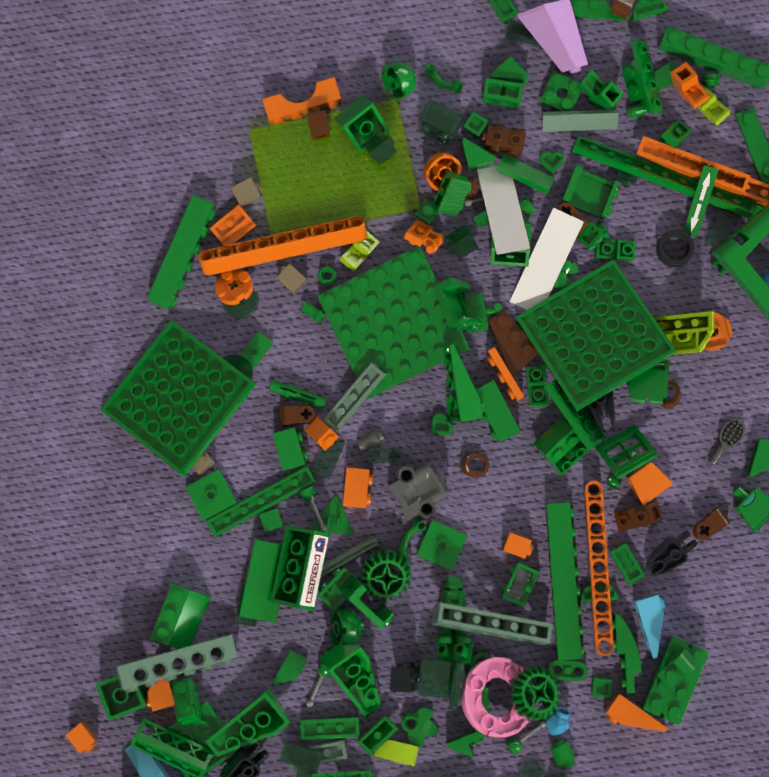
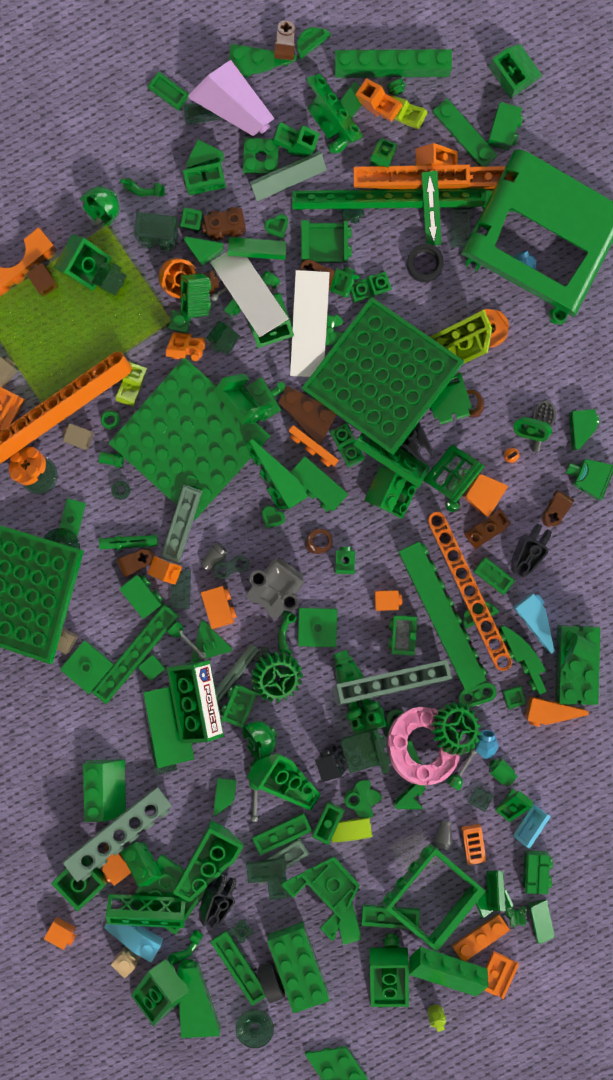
camera: 20 degrees left, 5 degrees up
green window [339,574,394,629] -> none
none -> clear green plate [111,481,131,500]
none -> green brick [335,547,355,574]
none -> orange slope [415,143,458,166]
none -> orange hinge [503,448,519,463]
none -> green plate [513,417,552,442]

